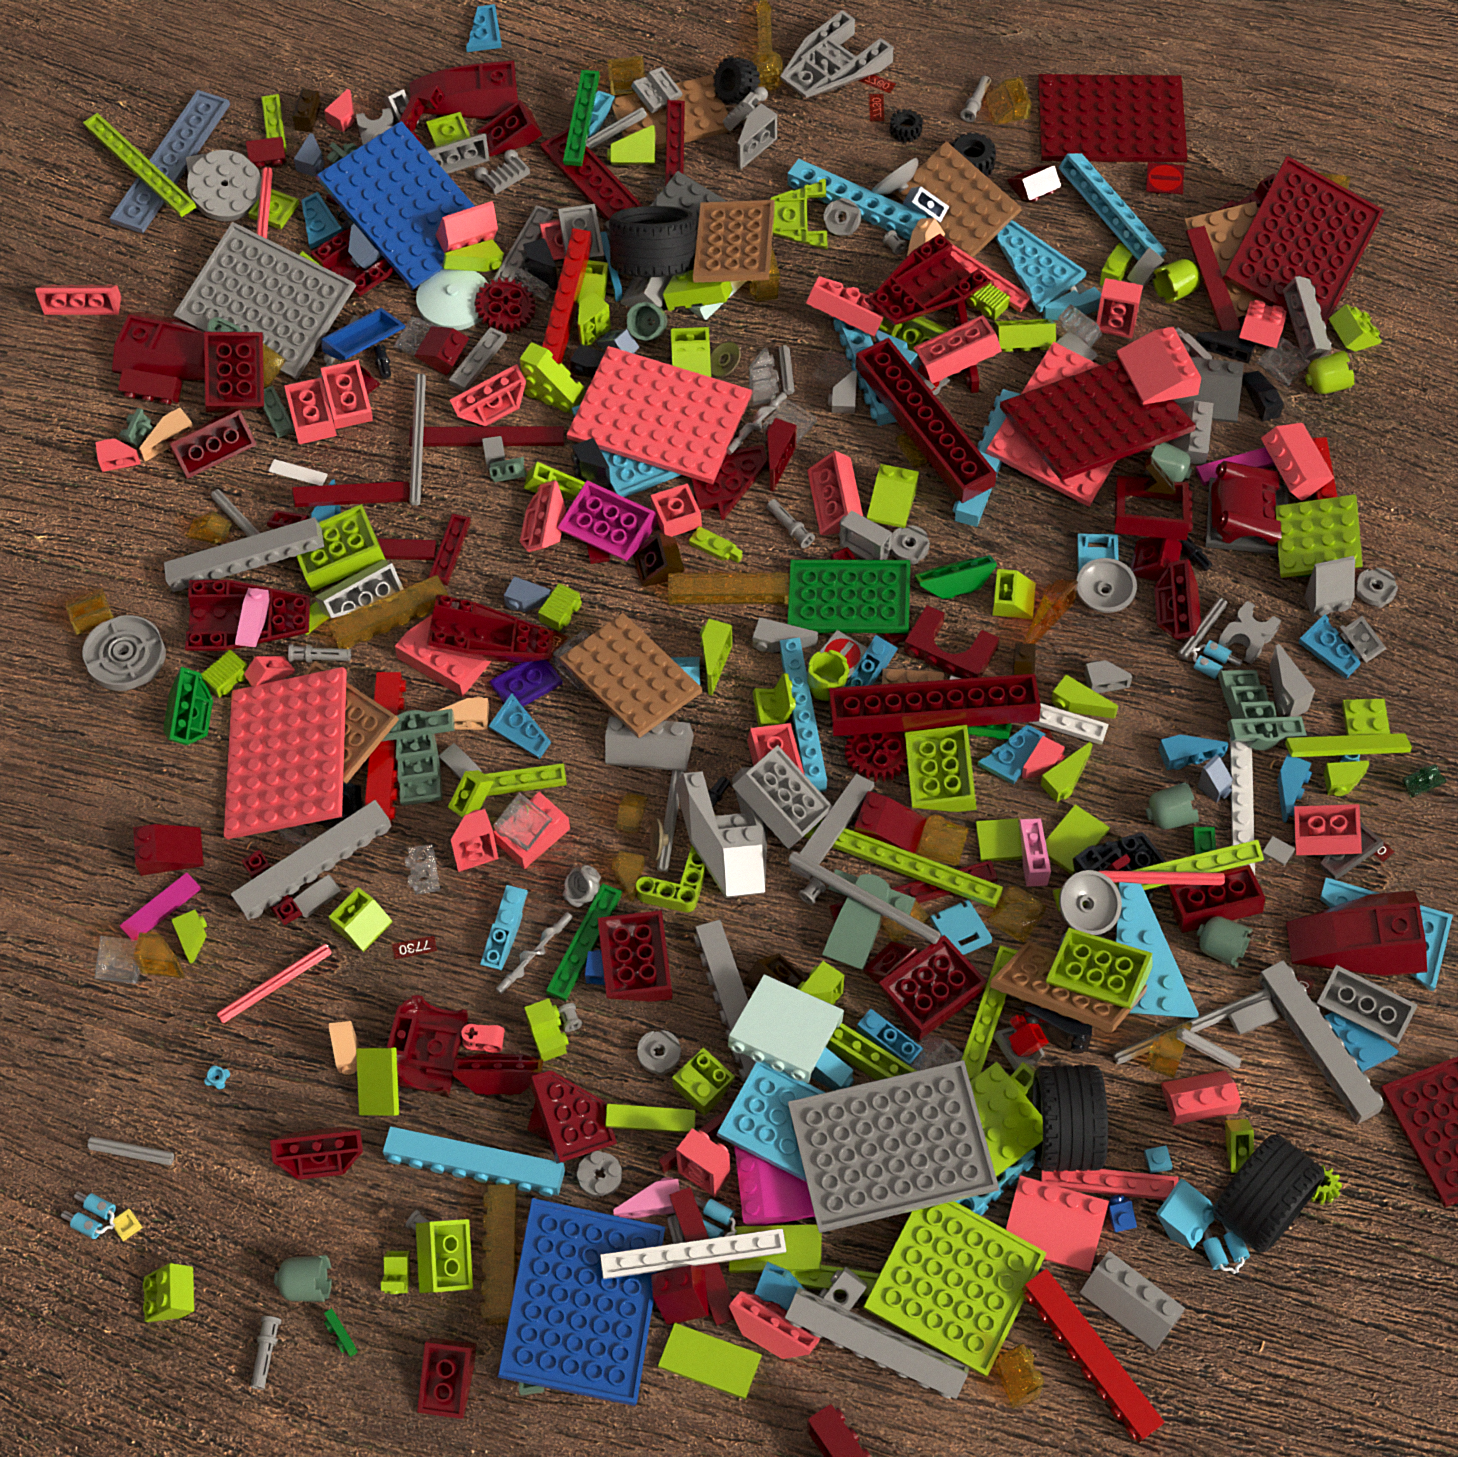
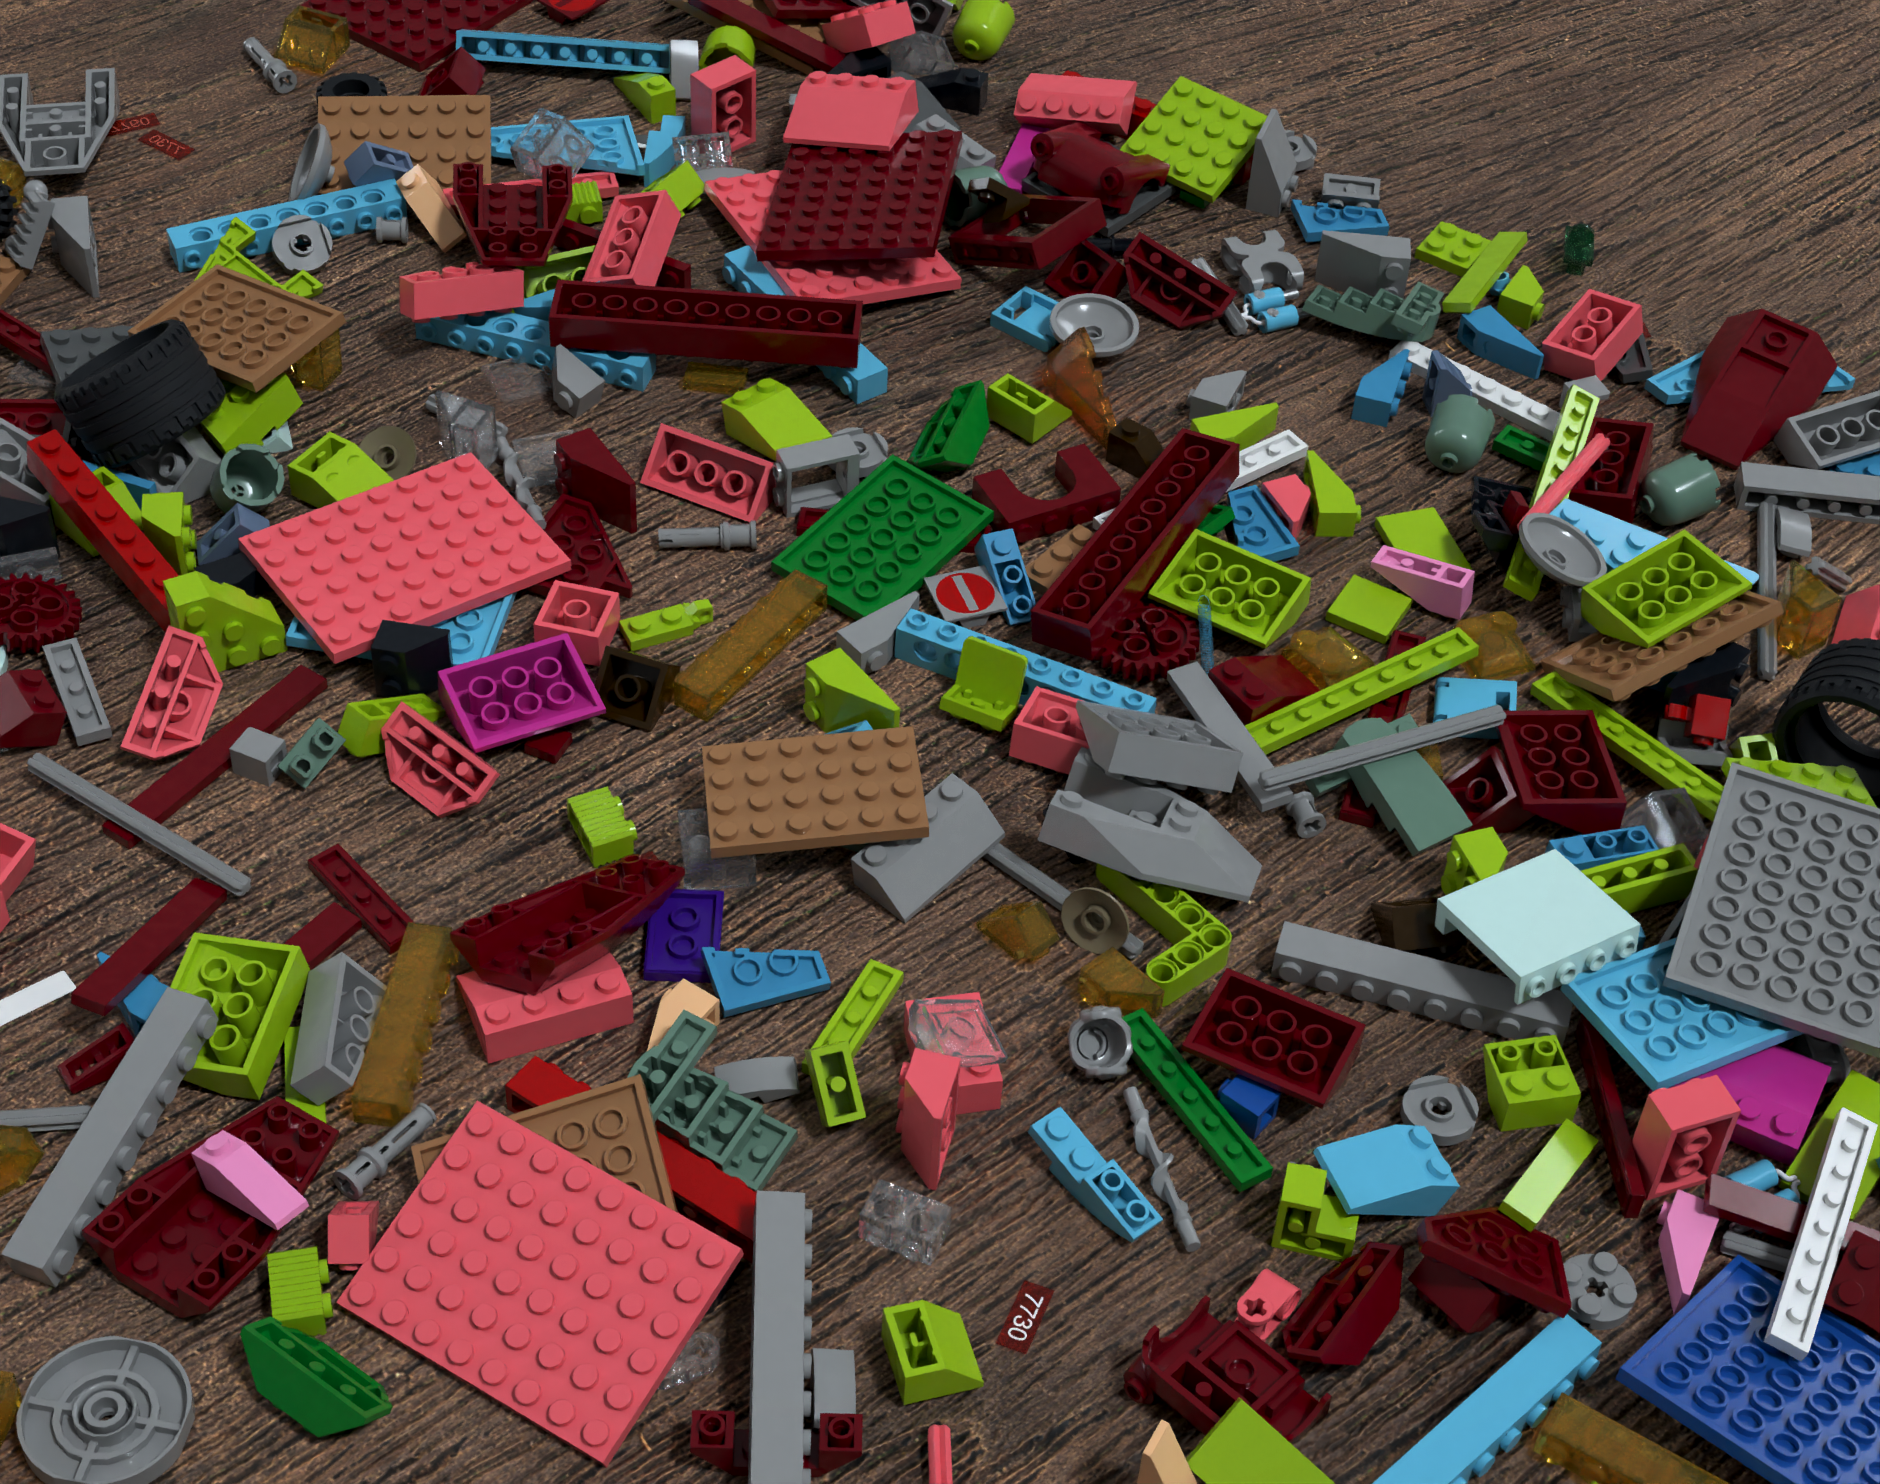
camera: 60 degrees left, 15 degrees down
sand blue slope [504,577,551,612] -> none
lime cylinder [807,650,850,701] -> none
black tyre [889,109,923,143] -> none
none -> clear slope [510,108,595,180]
none -> medium azure piece [1198,595,1214,675]
none -> medium azure slope [1313,1124,1460,1216]

